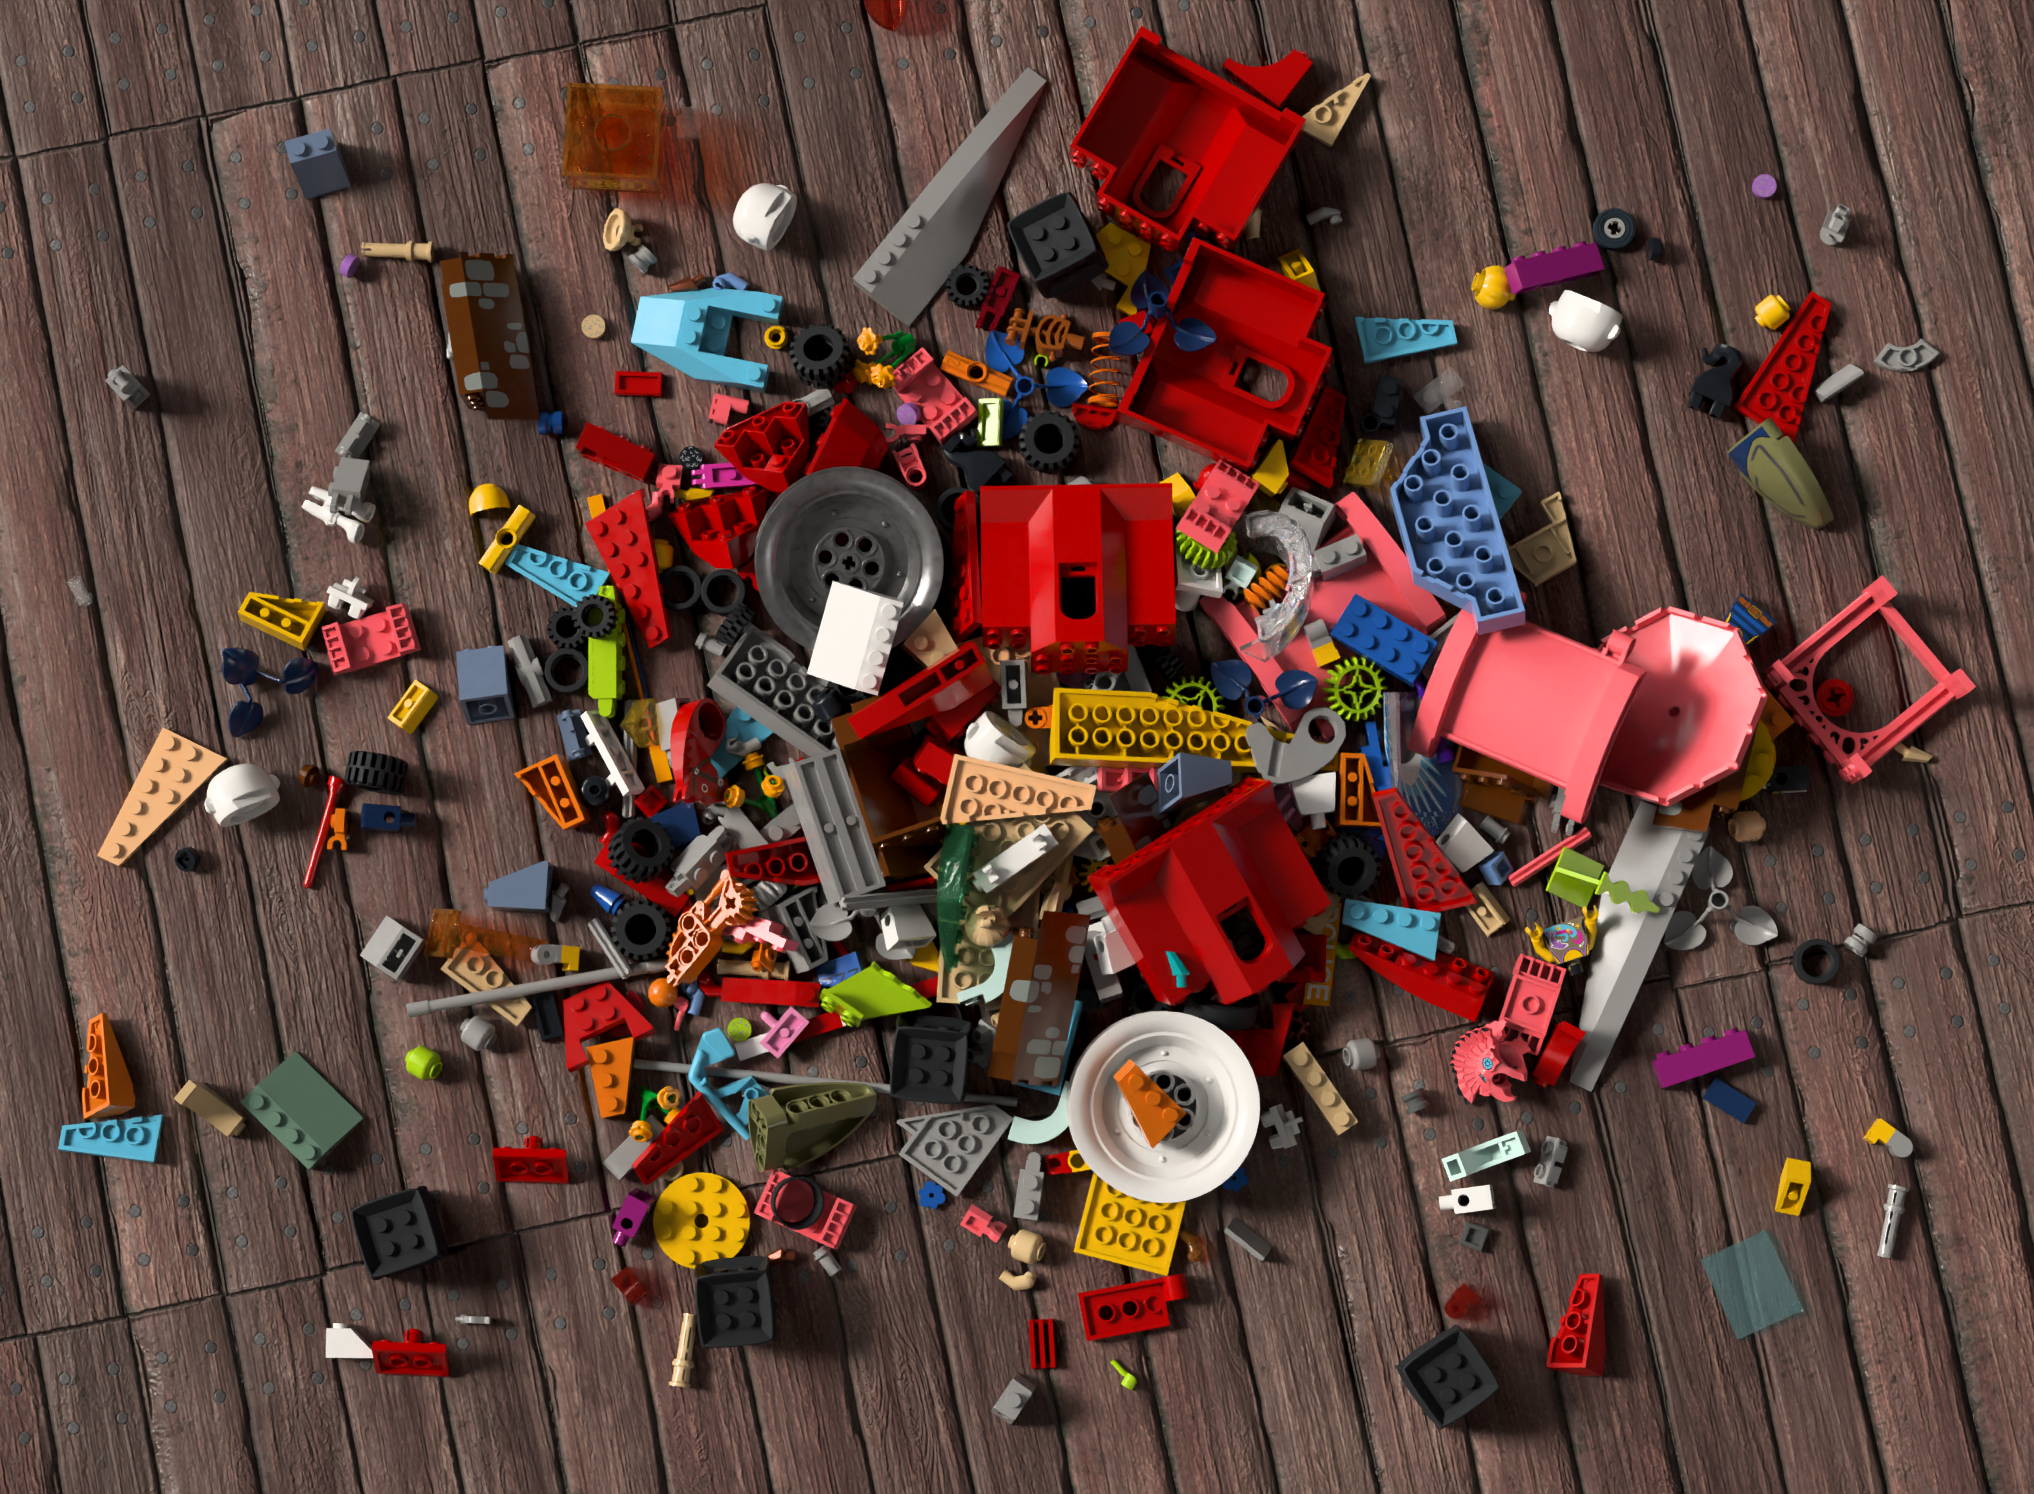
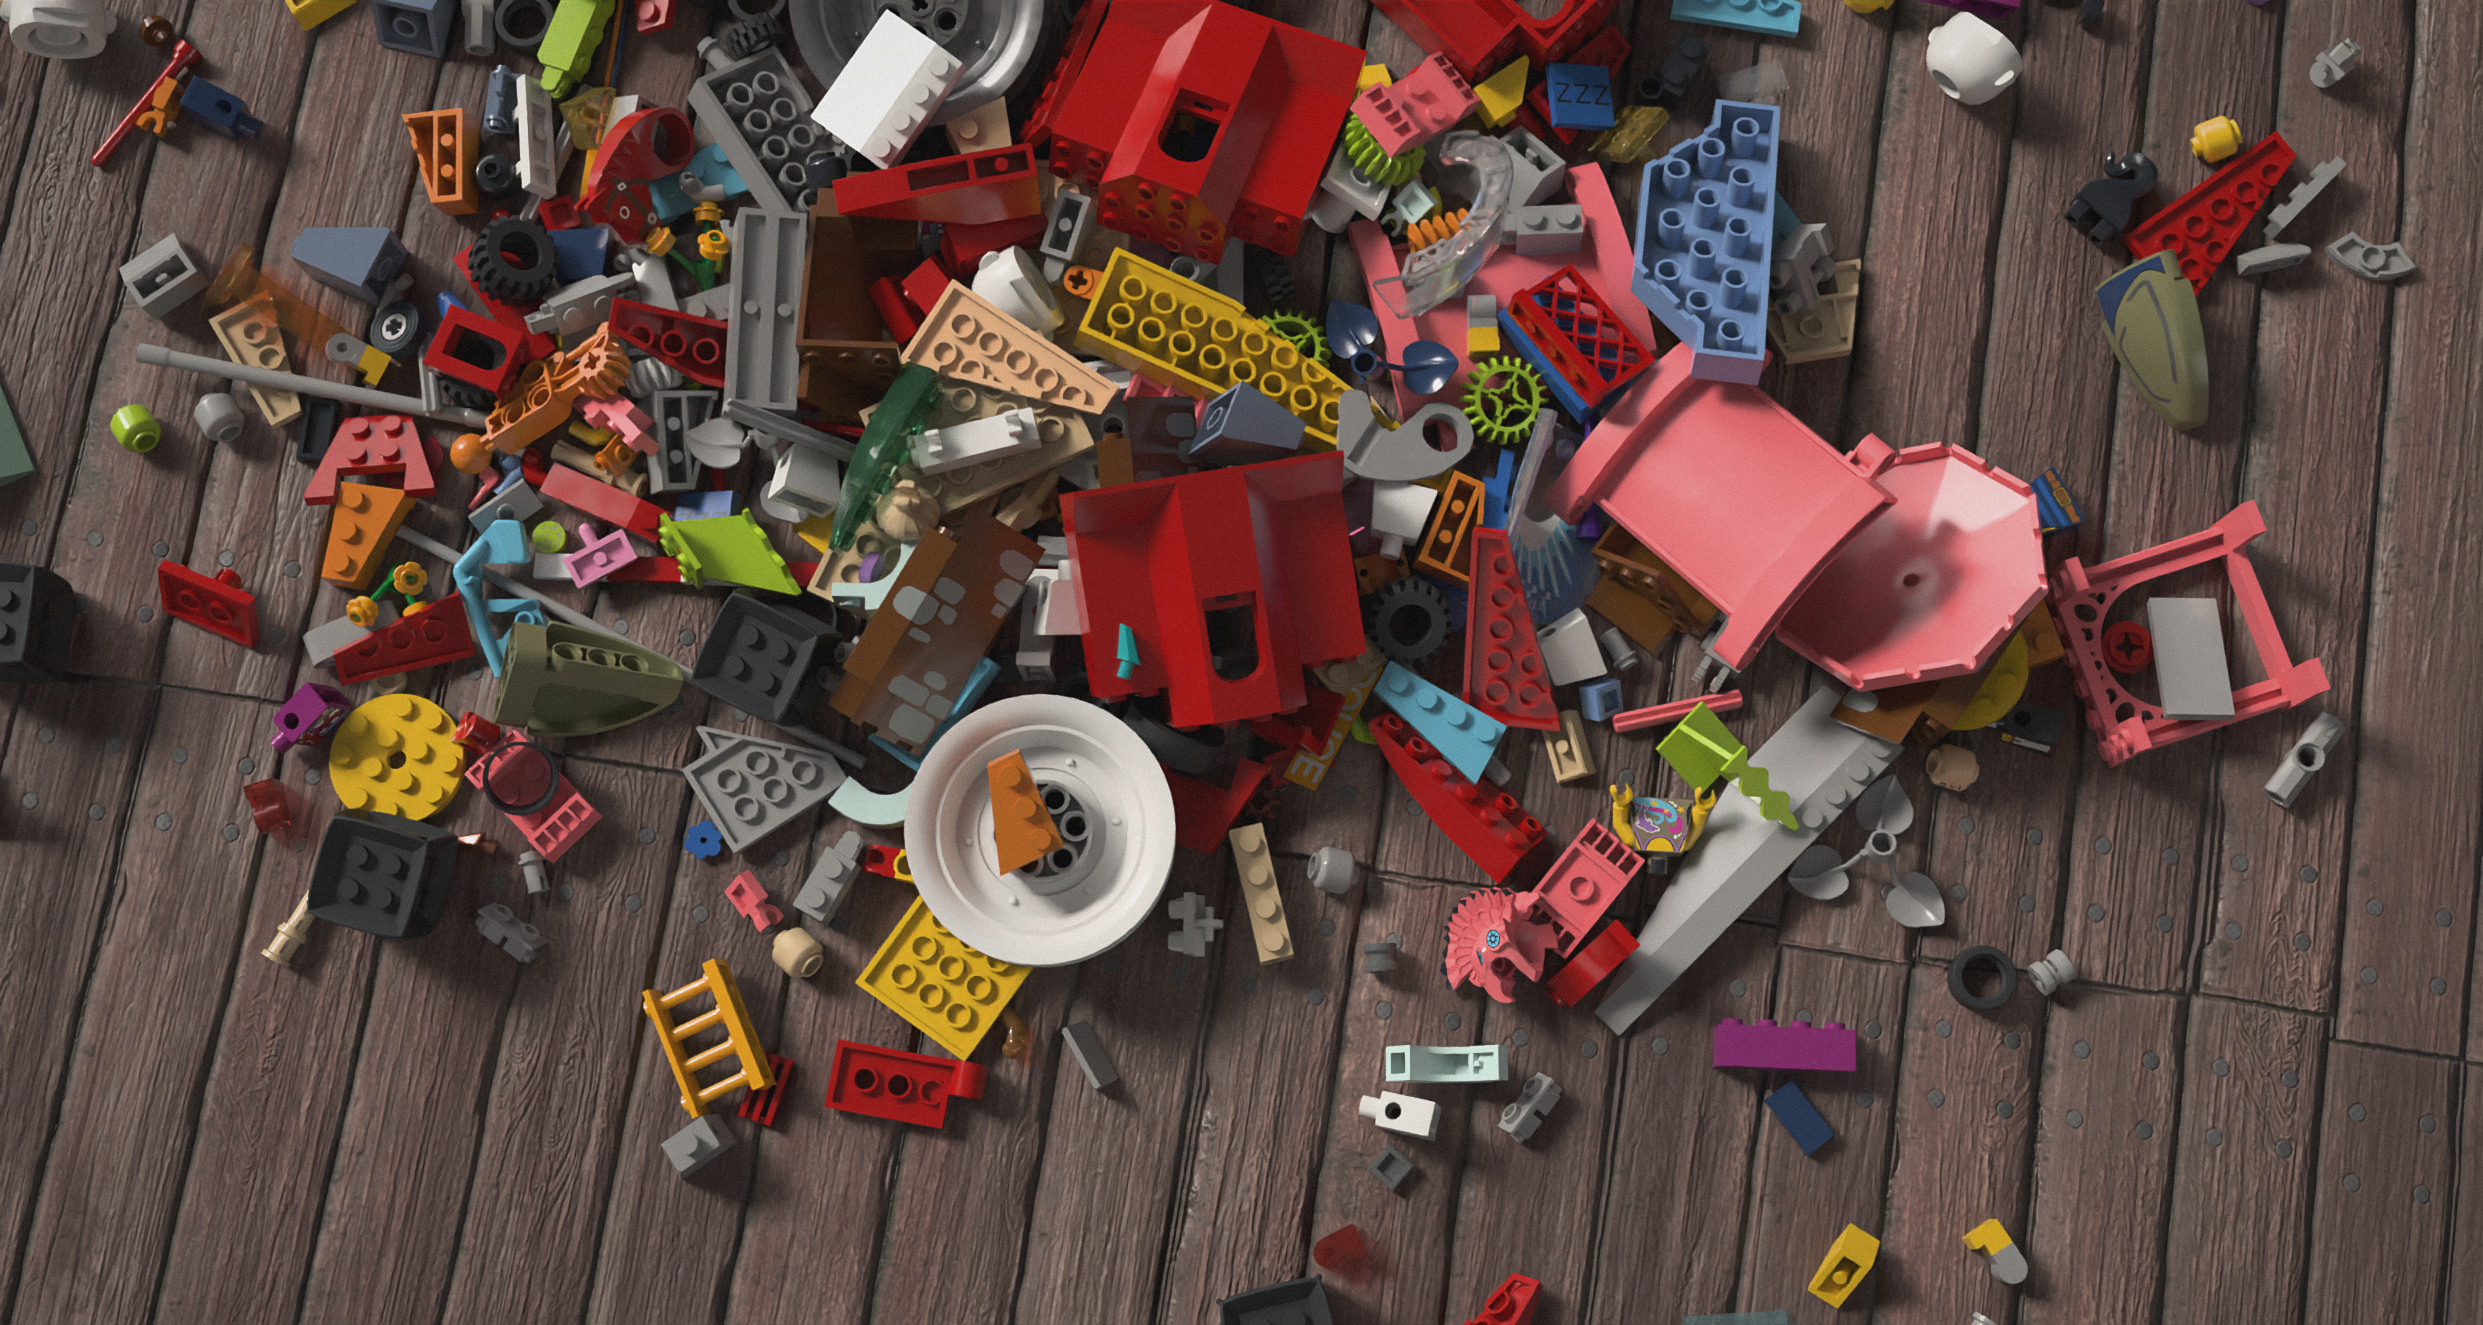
camera: 20 degrees right, 5 degrees down
black tyre [344,751,409,794] -> none
light grey piece [455,1314,492,1324] -> none
tan arm [999,1269,1036,1291] -> none
lime hand [1110,1359,1137,1390] -> none
blue plant [1222,1167,1248,1192] -> none
tan bar [1894,742,1933,763] -> none
none -> black bush [370,301,428,359]
none -> red panel [422,304,531,401]
none -> red leg [450,711,500,755]
none -> light grey plate [468,478,544,535]
none -> light grey hinge [475,902,548,964]
none -> light orange fence [642,958,776,1119]
none -> medium lavender tile [858,551,885,583]
none -> red fence [1506,264,1656,409]
none -> blue tile [1545,62,1615,131]
none -> light grey hips [1769,223,1836,315]
none -> light grey tile [2147,598,2235,721]
none -> light grey piece [2262,711,2346,808]
none -> light grey plate [2263,155,2347,239]

